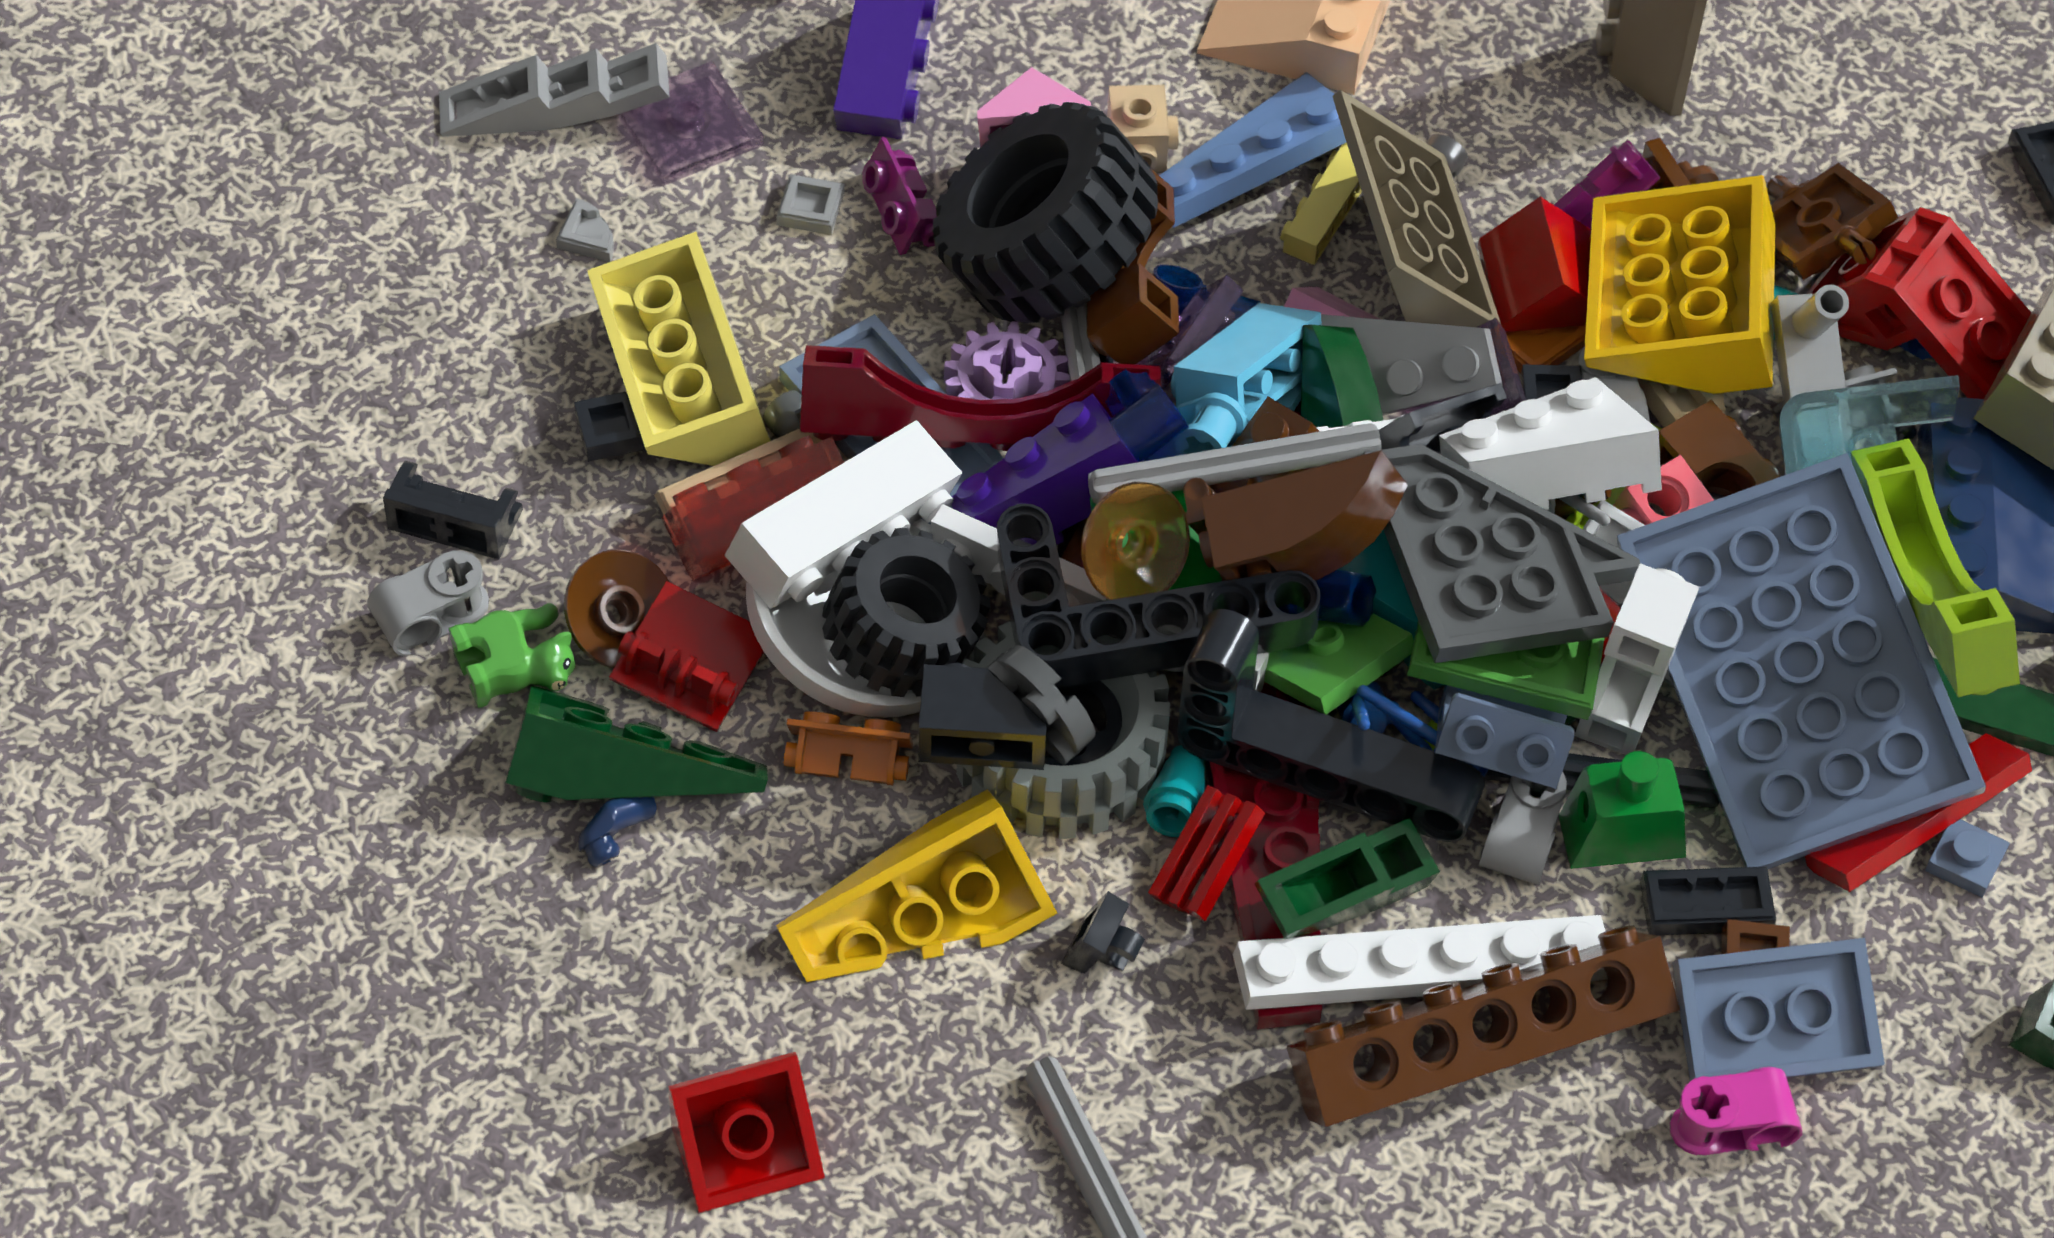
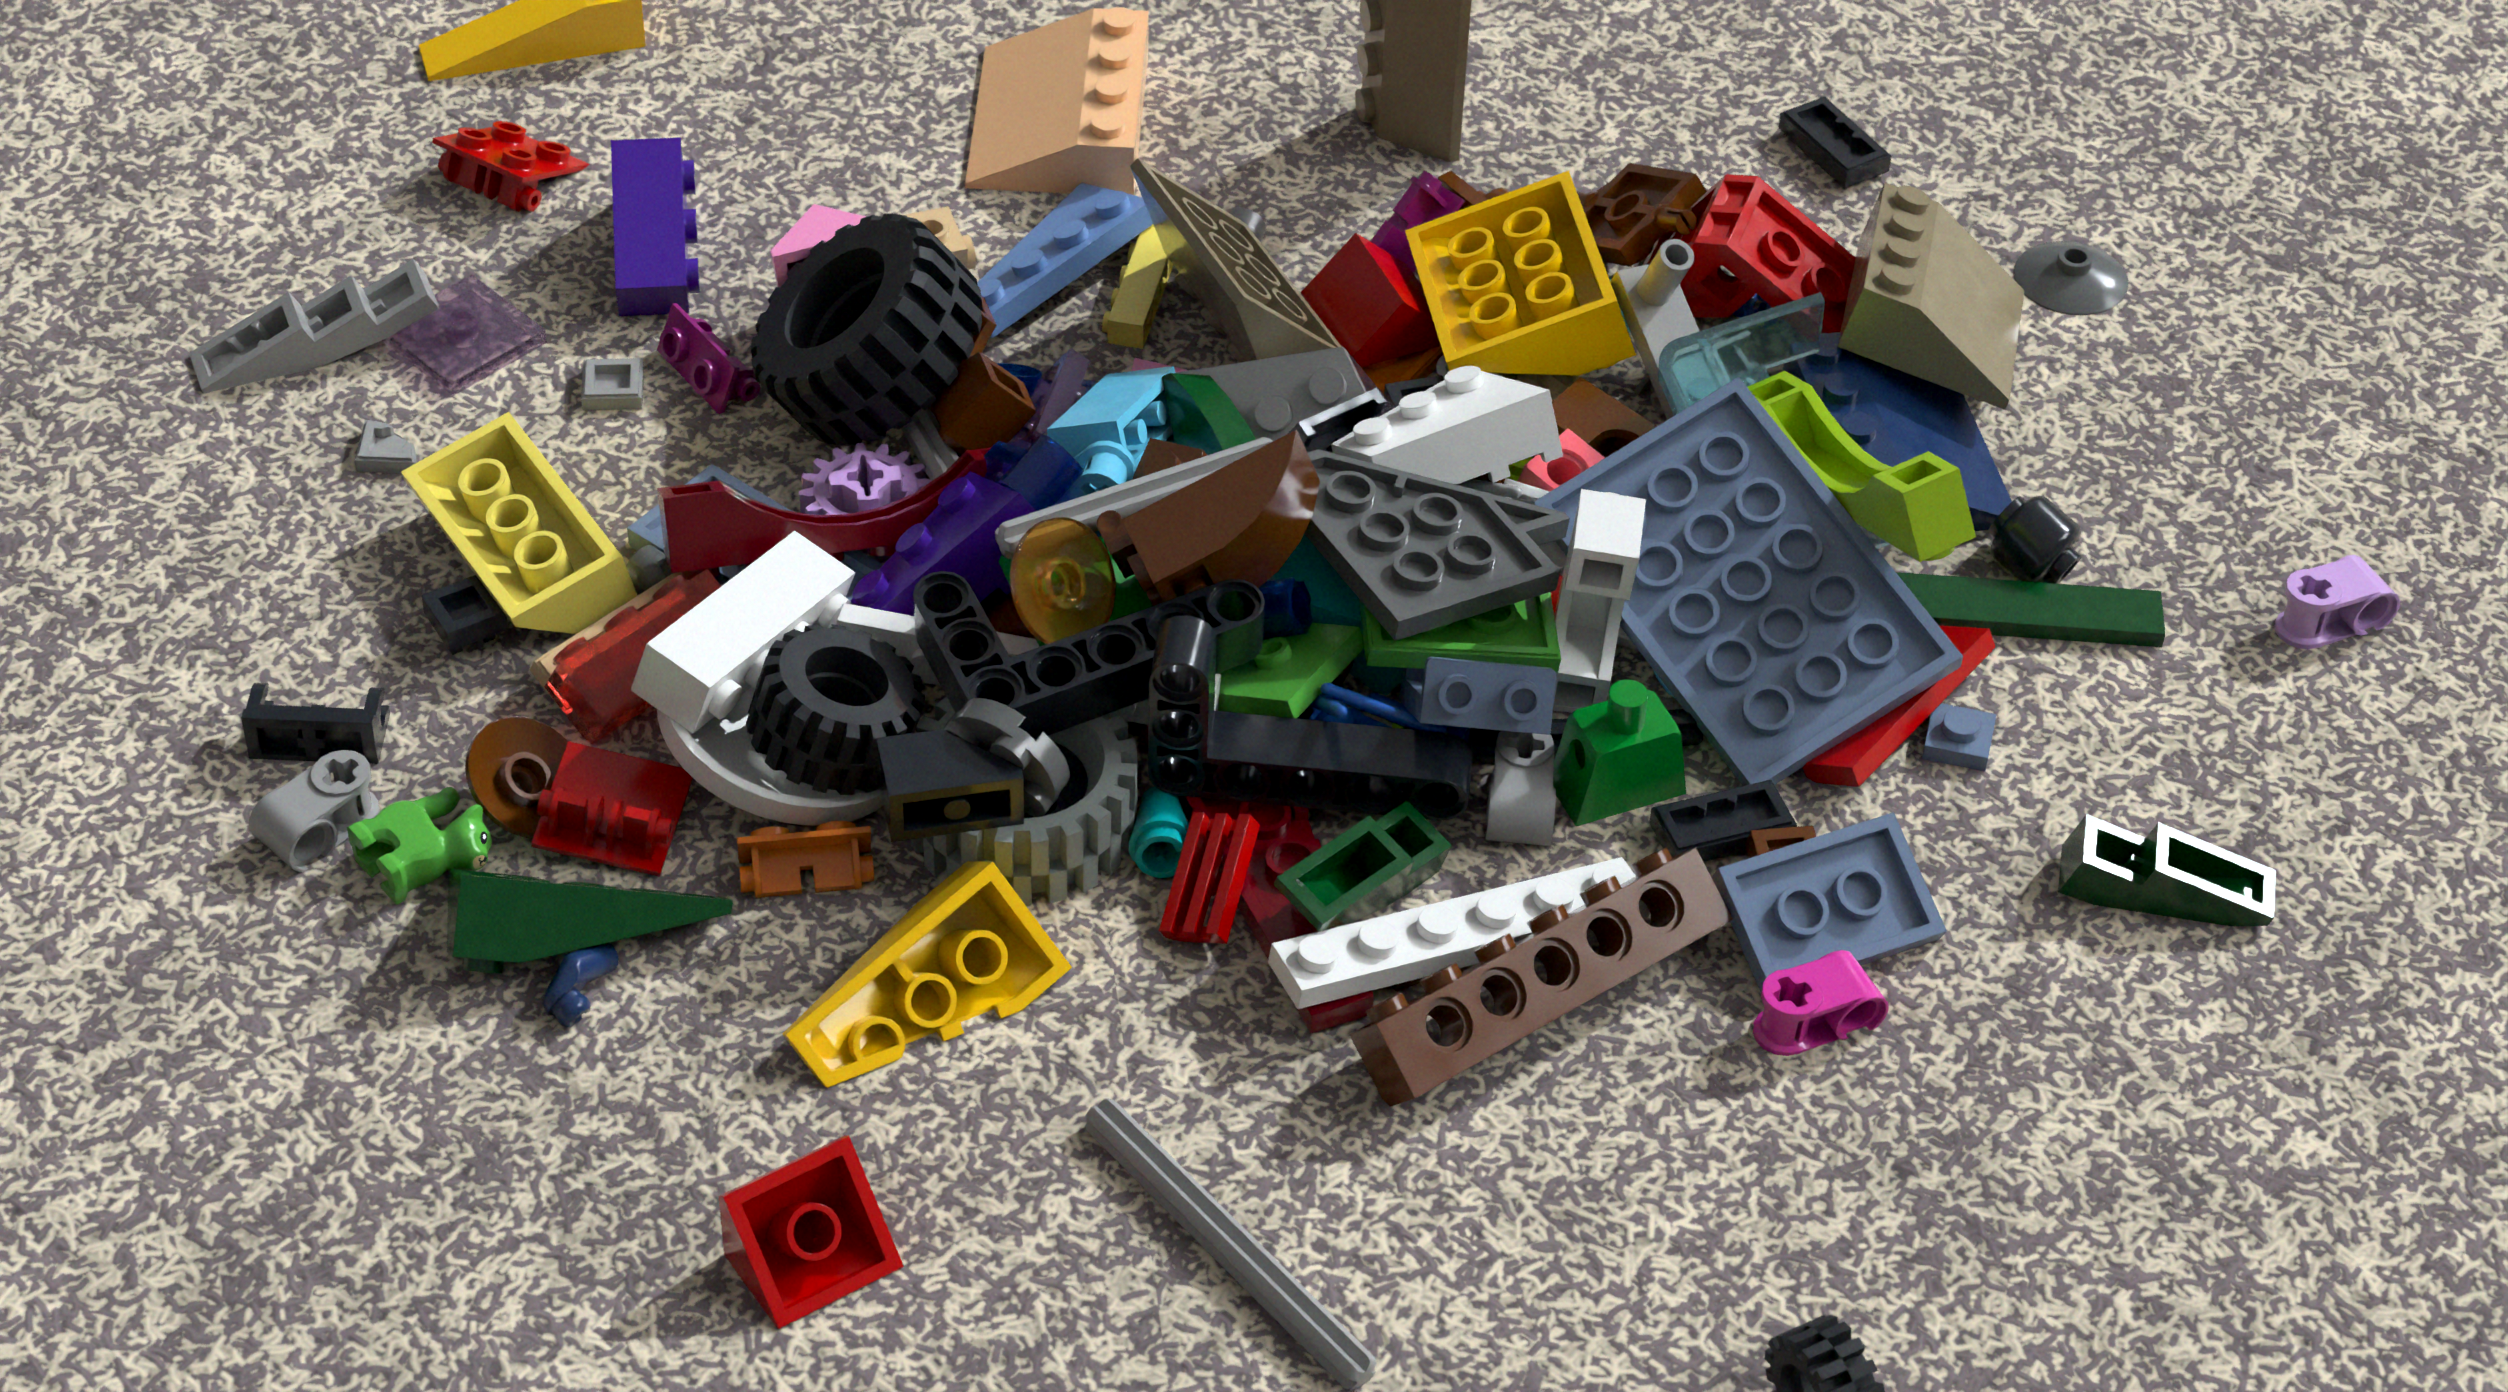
camera: 15 degrees left, 10 degrees down
black tile [1061,891,1145,974] -> none

